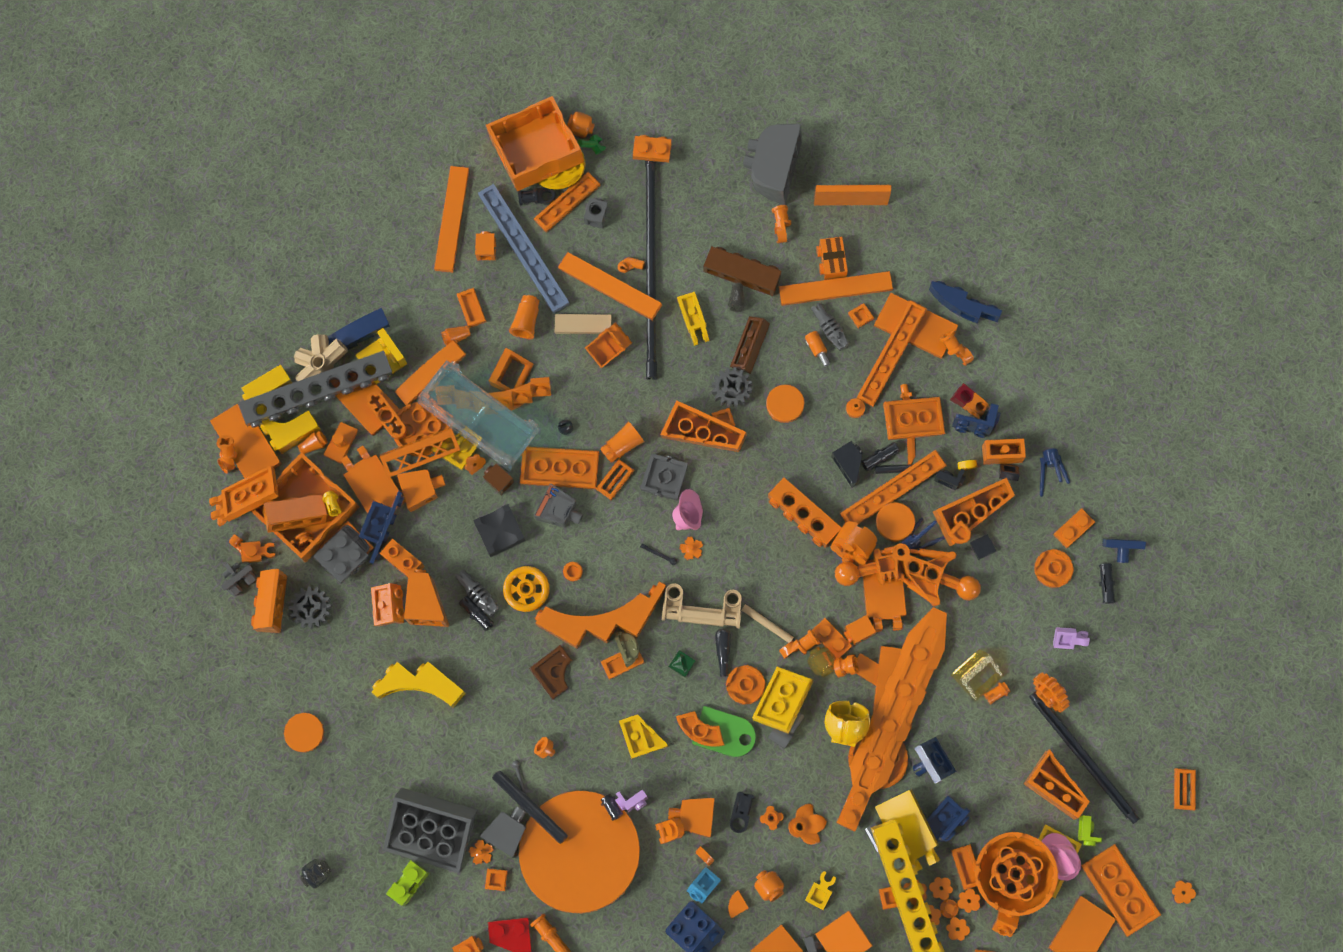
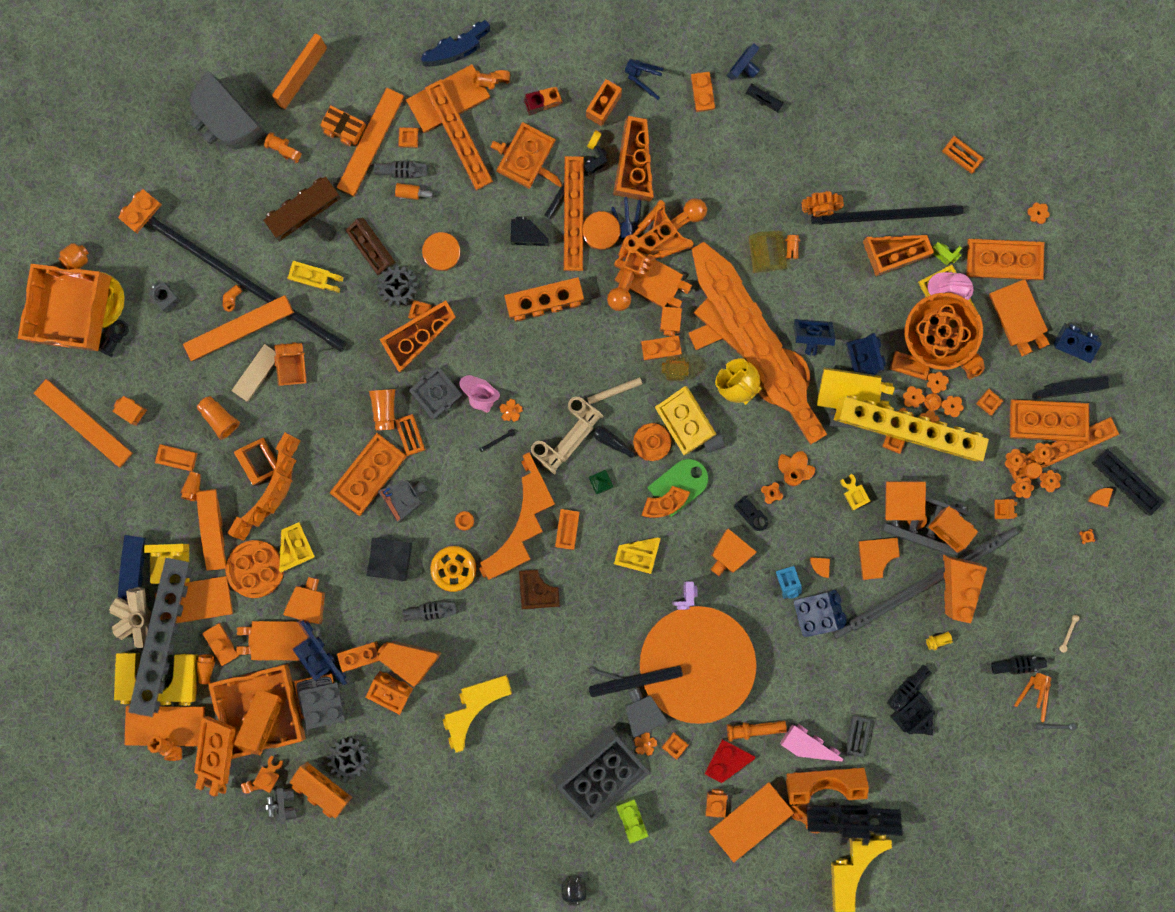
camera: 60 degrees left, 10 degrees up
orange tile [284,713,324,753] -> none
orange bush [295,531,315,548] -> none
yellow pin [322,491,341,517] -> none
orange beam [366,392,407,440] -> none
orange fence [380,427,460,478] -> none
clear light blue windscreen [418,360,540,471] -> none
black pin [459,595,494,631] -> none
orange plant [465,454,486,475] -> none
sand blue plate [478,184,570,314] -> none
reddish brown brick [483,463,514,496] -> none
orange tile [534,172,601,233] -> none
orange tile [534,737,555,758] -> none
black hinge [558,419,573,435] -> none
green bar [577,135,606,155] -> none
black pin [601,794,623,821] -> none
olive tile [613,632,639,667] -> none
orange plate [655,818,684,844] -> none
orange tile [695,846,715,866] -> none
orange head [754,870,784,902] -> none
orange connector [779,629,821,659] -> none
orange brick [830,522,877,565] -> none
orange wheel [833,655,859,678] -> none
orange tile [846,398,865,418] -> none
black pin [861,442,900,471] -> none
orange tile [946,520,971,544] -> none
dark blue bracket [952,403,1001,438] -> none
black tile [970,534,996,560] -> none
black tile [999,464,1020,481] -> none
orange tile [1034,549,1074,588] -> none
lavender plate [1053,627,1090,649] -> none

